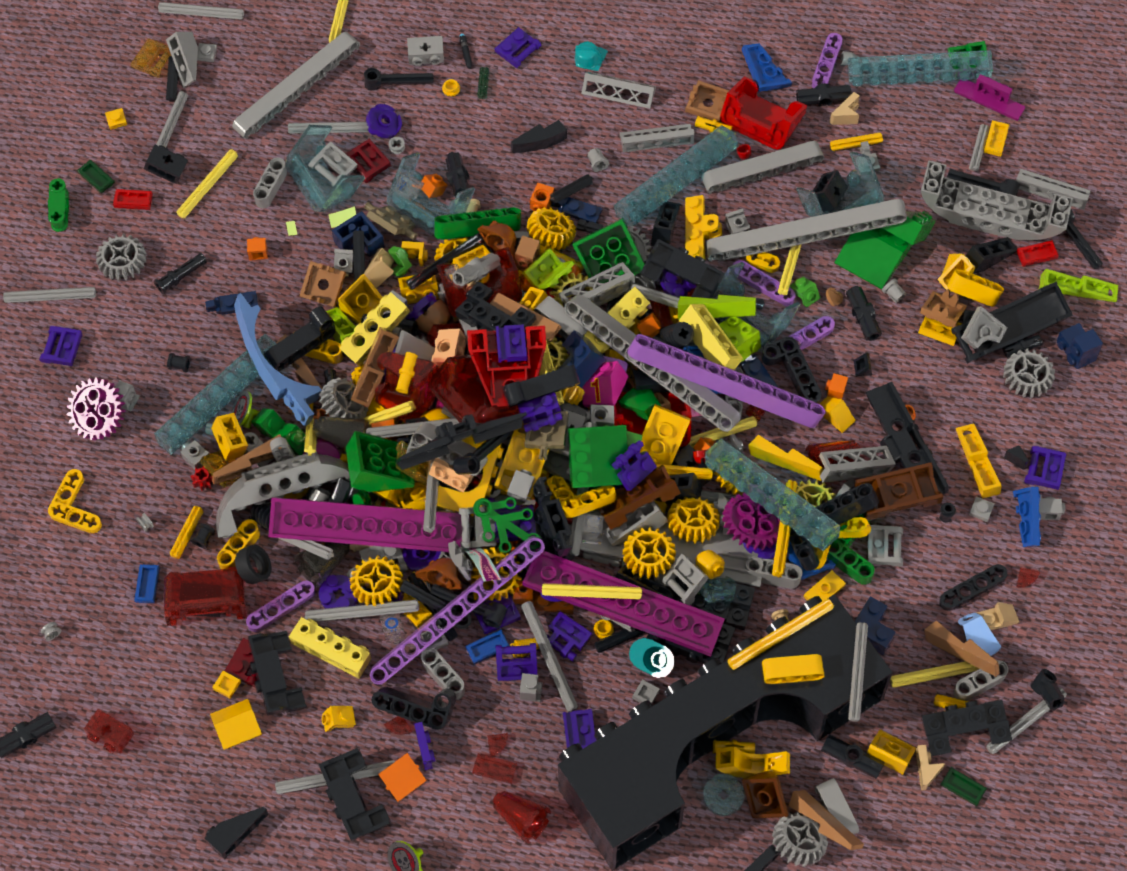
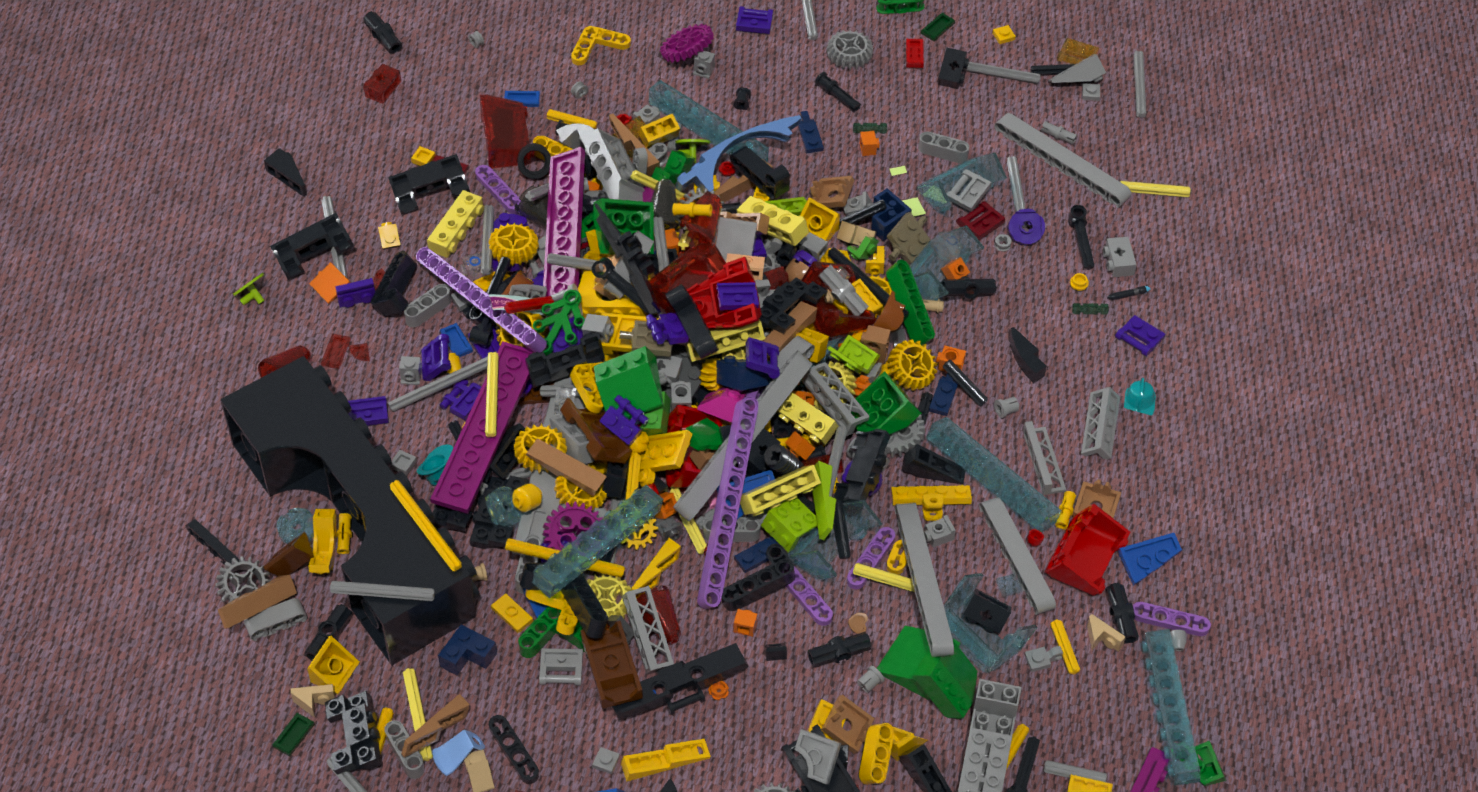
camera: 85 degrees right, 10 degrees down
light yellow axle [177,149,238,219] -> none
yellow slope [210,699,262,750] -> none
light grey plate [662,554,709,605] -> none
yellow beam [762,654,825,684] -> none
bright green bracket [790,276,820,307] -> none
yellow slope [820,396,856,433] -> none
black pin [939,503,956,523] -> none
none -> red axle [504,296,554,314]
none -> medium nougat slope [526,438,607,496]
none -> yellow plate [638,467,655,487]
none -> dark purple plate [746,337,780,379]
none -> clear green axle [853,123,887,133]
none -> clear light blue tile [996,573,1022,597]
none -> light grey pin [1041,121,1078,145]

